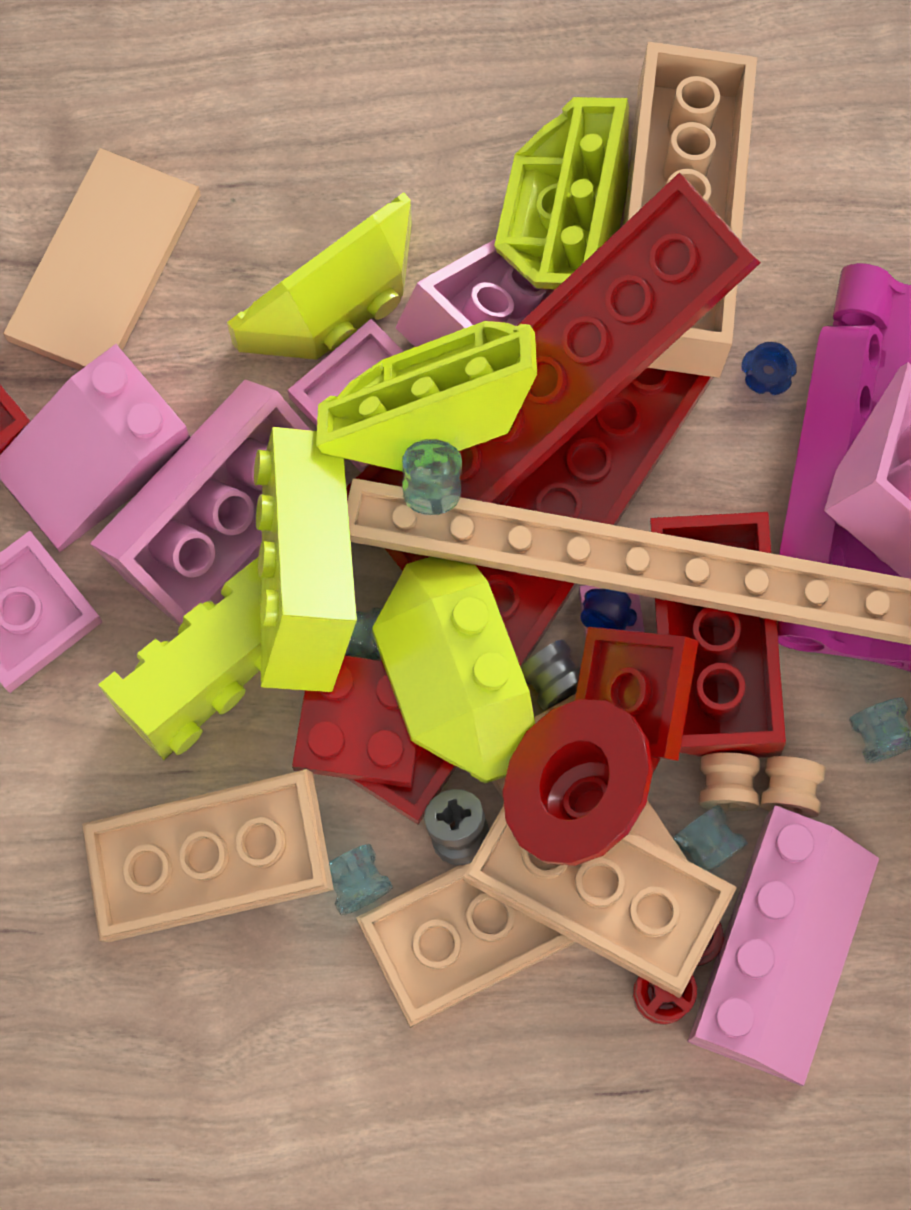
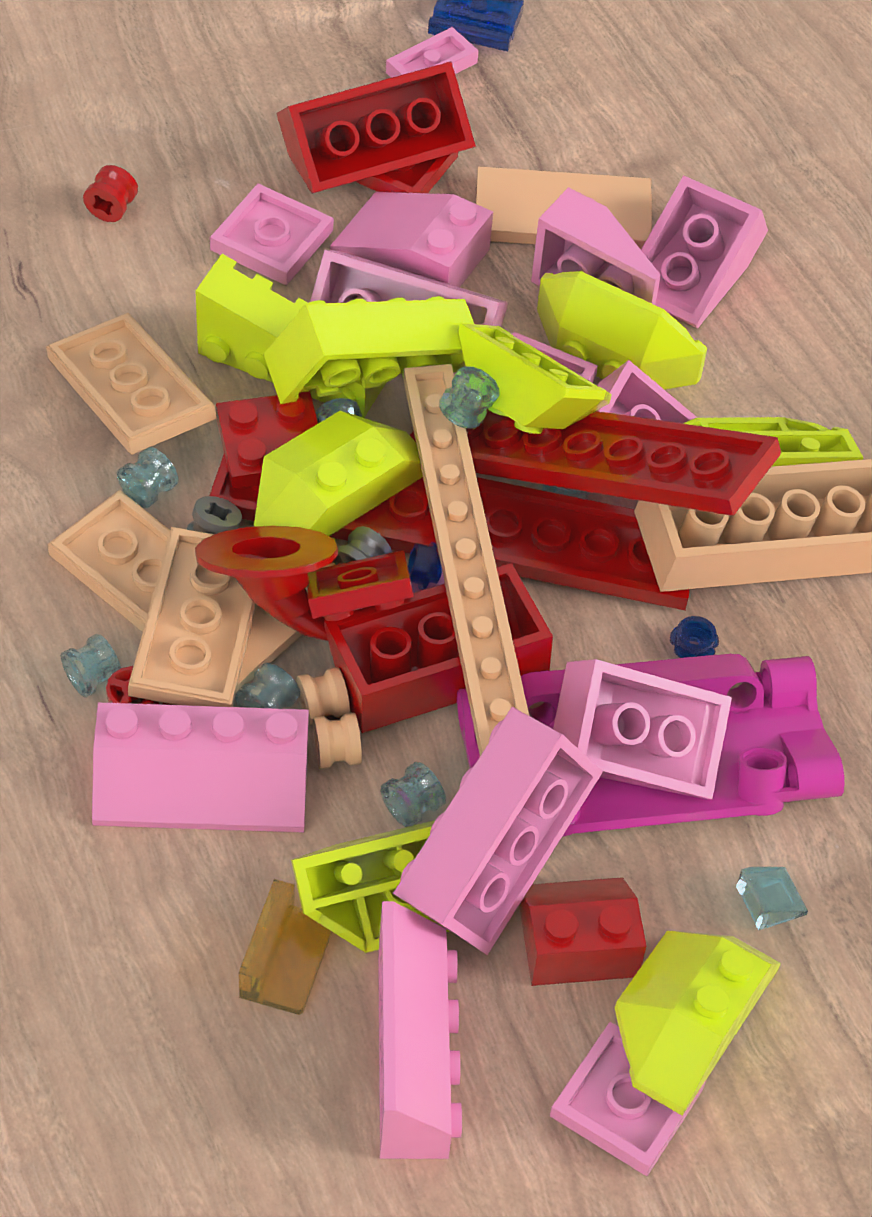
camera: 65 degrees right, 20 degrees down
none -> clear light blue wheel [60,634,121,697]
none -> bright pink slope [531,187,661,305]
none -> bright pink slope [641,175,768,329]

